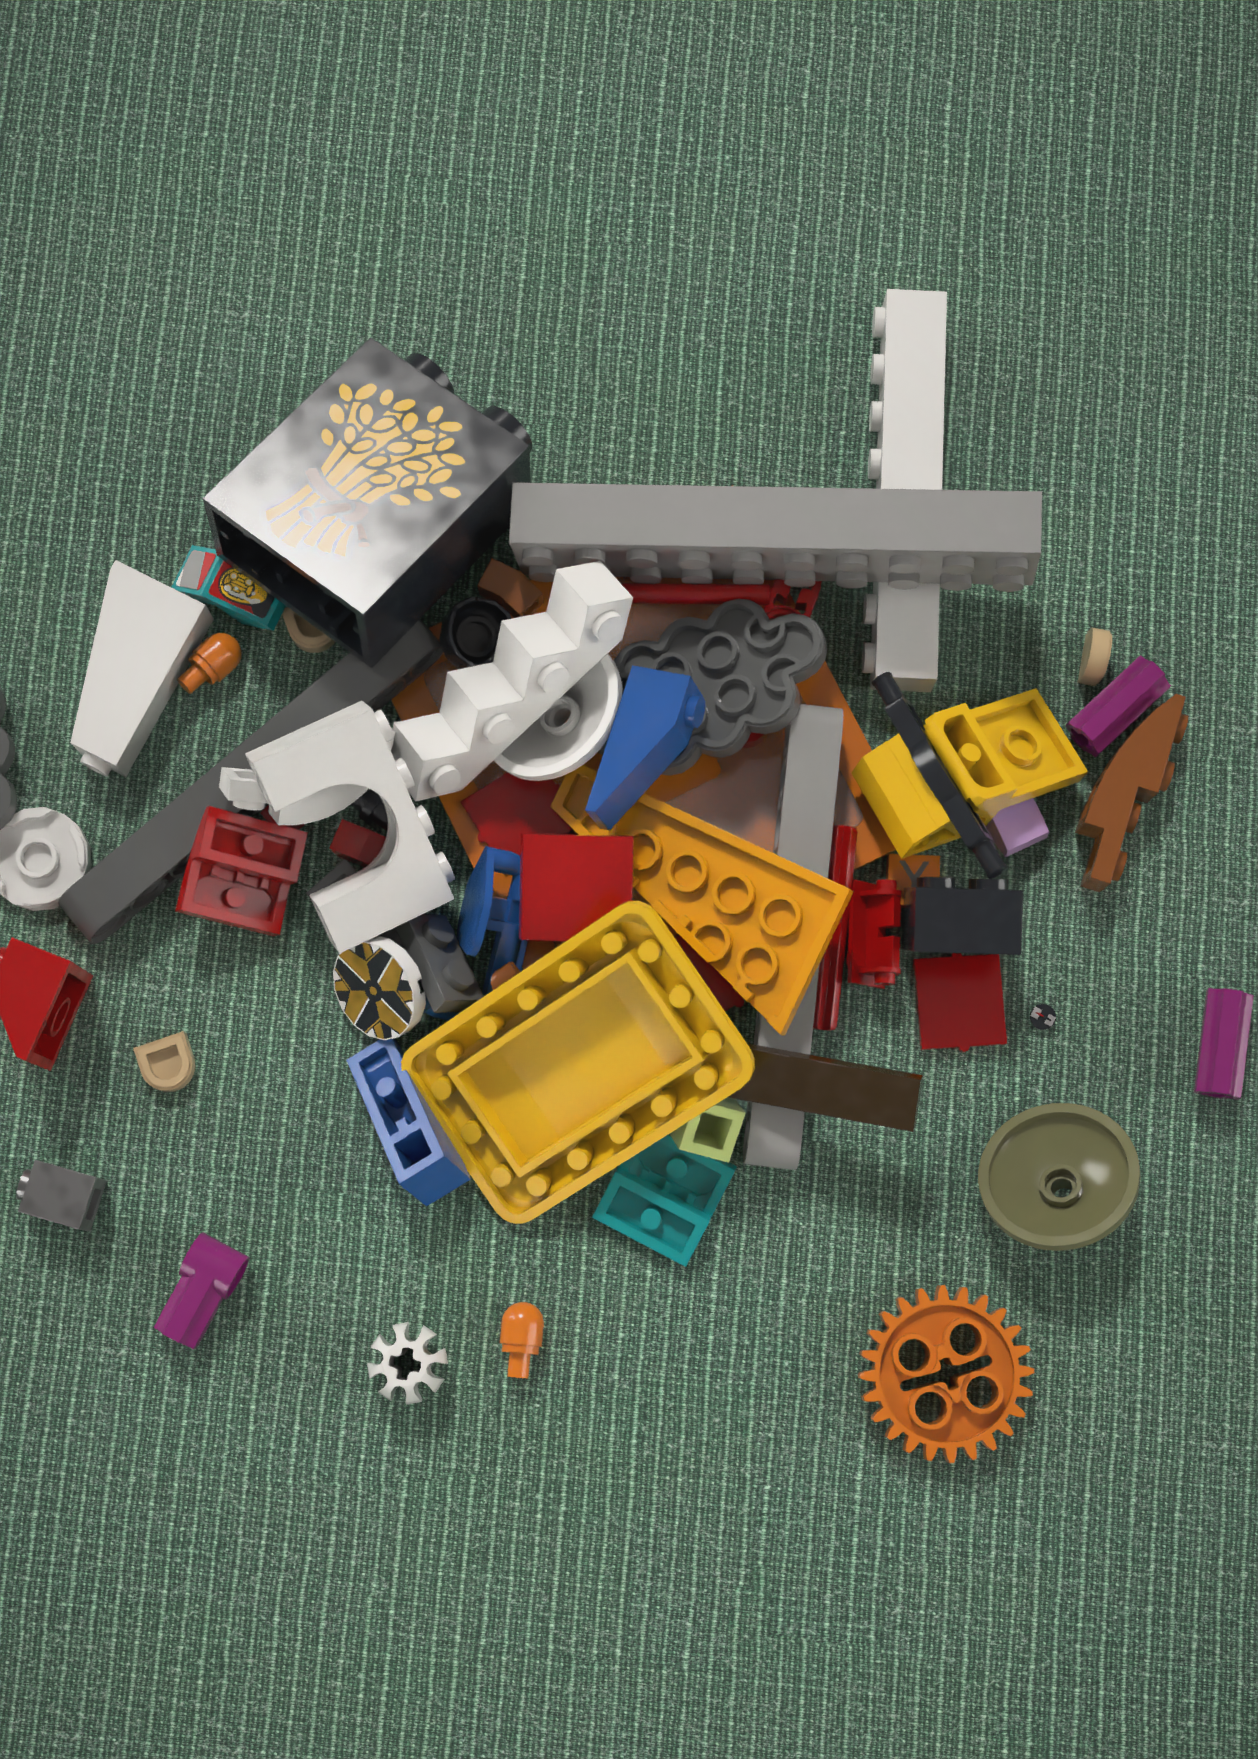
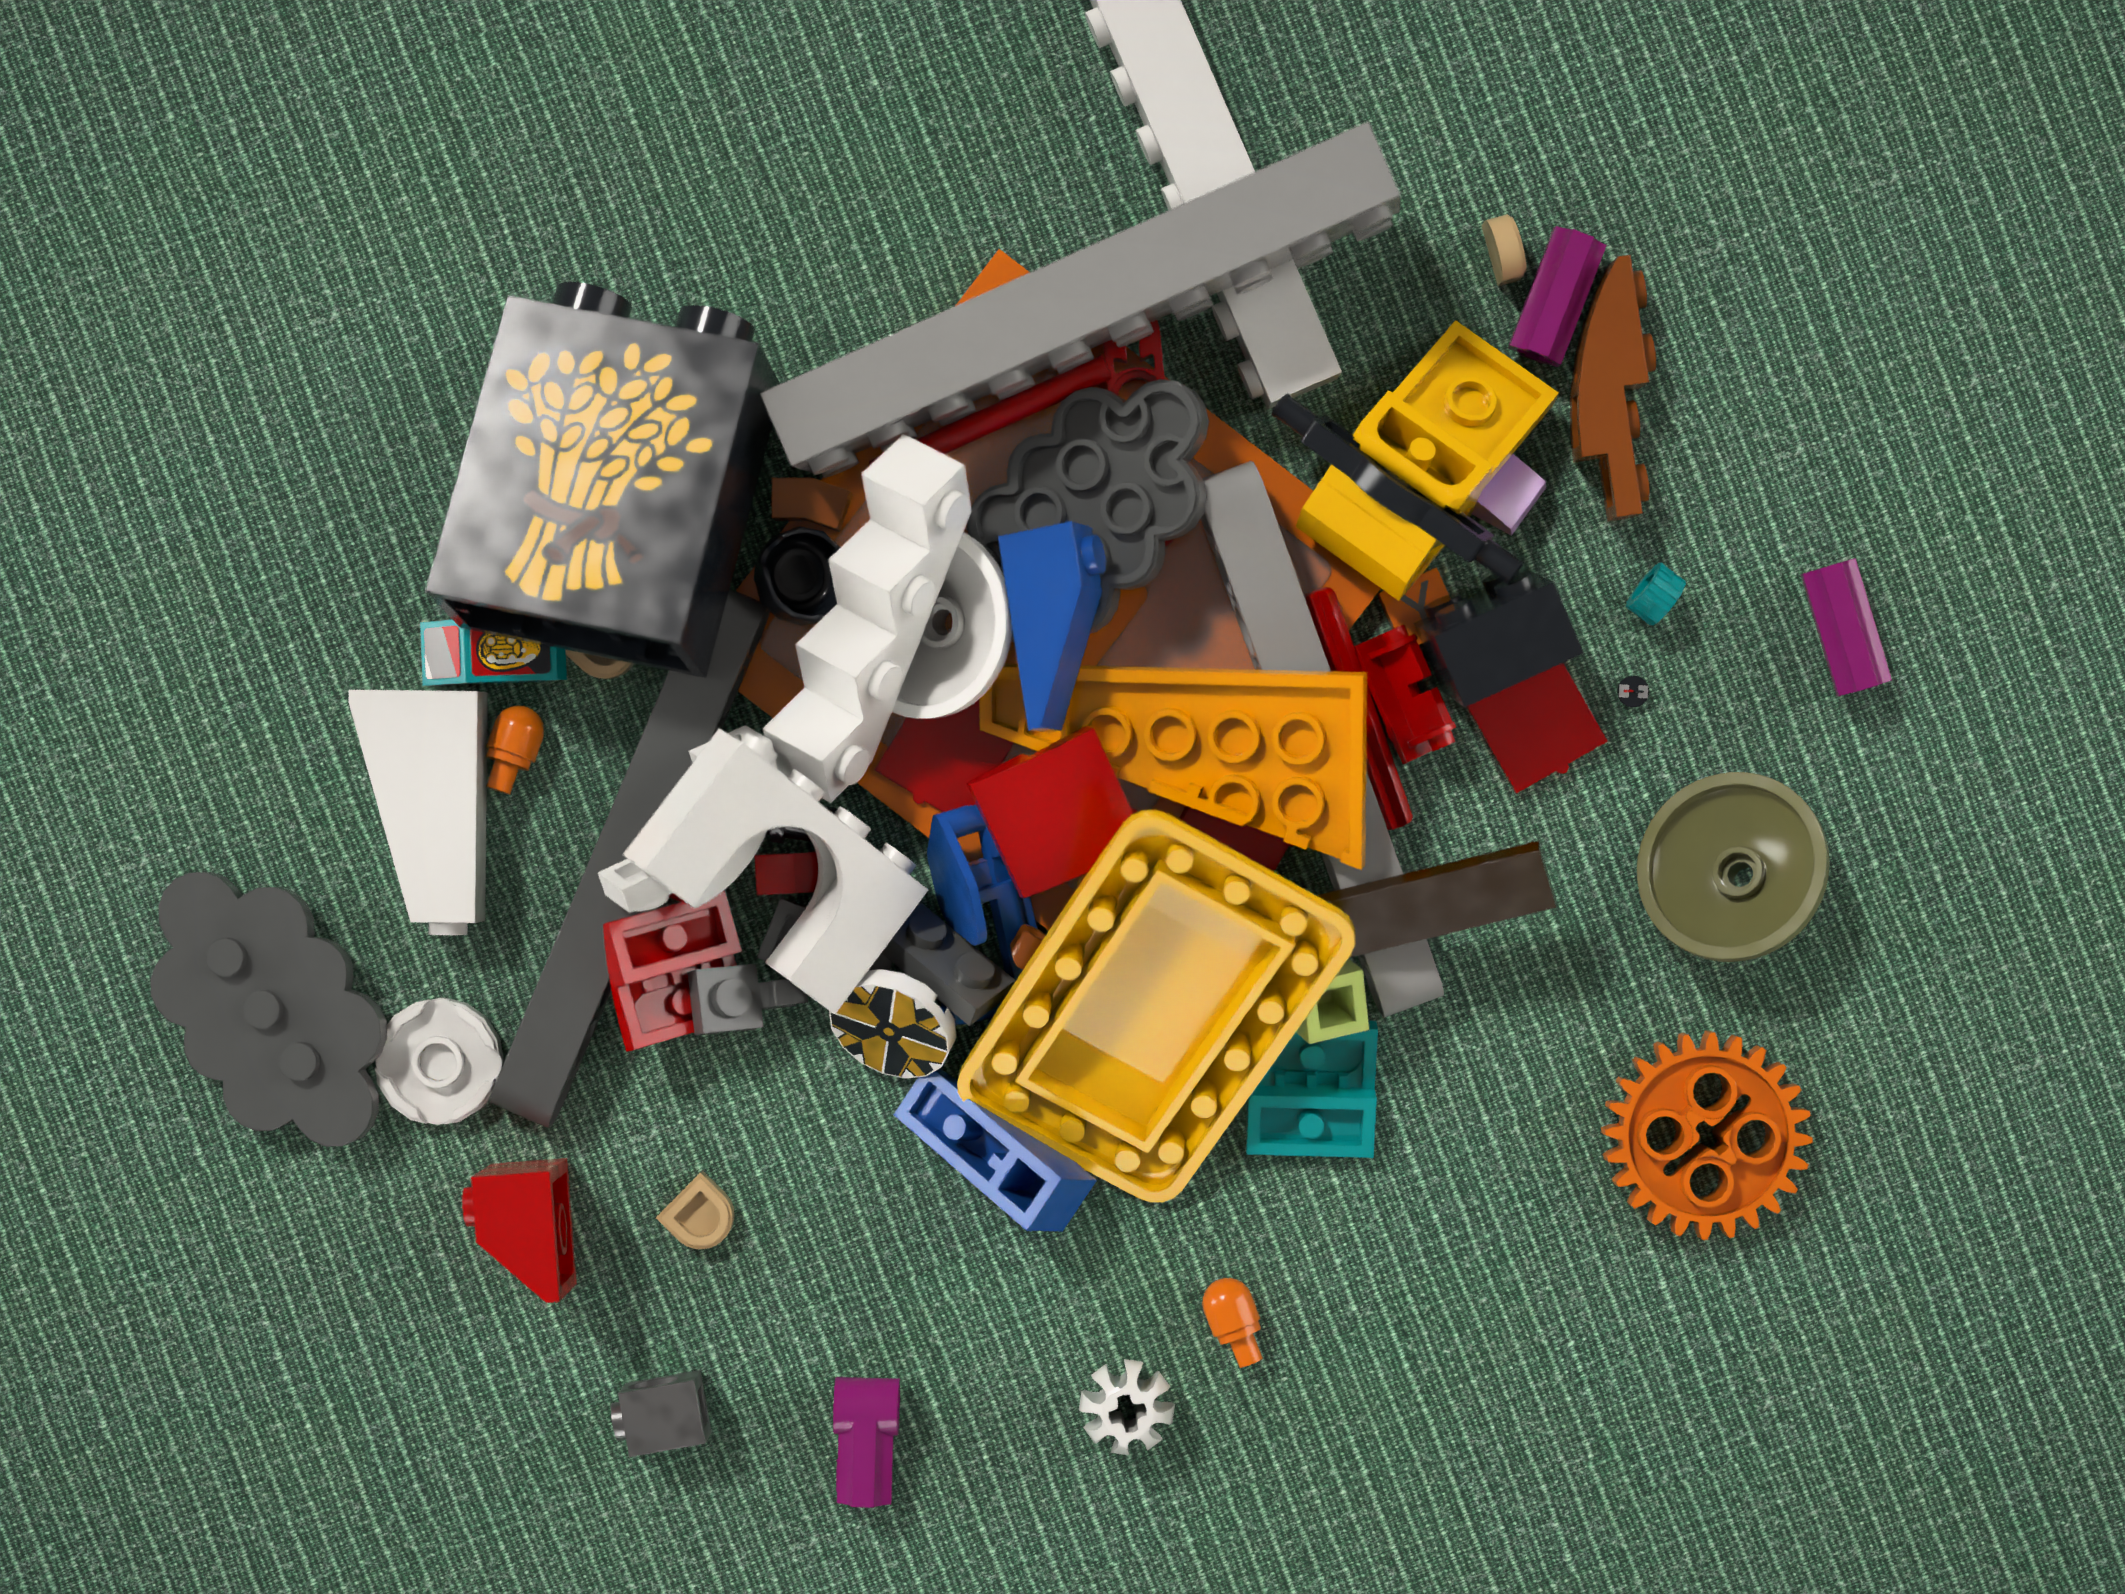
camera: 20 degrees left, 10 degrees up
none -> dark grey plate [687,964,808,1036]
none -> teal axle [1626,562,1686,626]

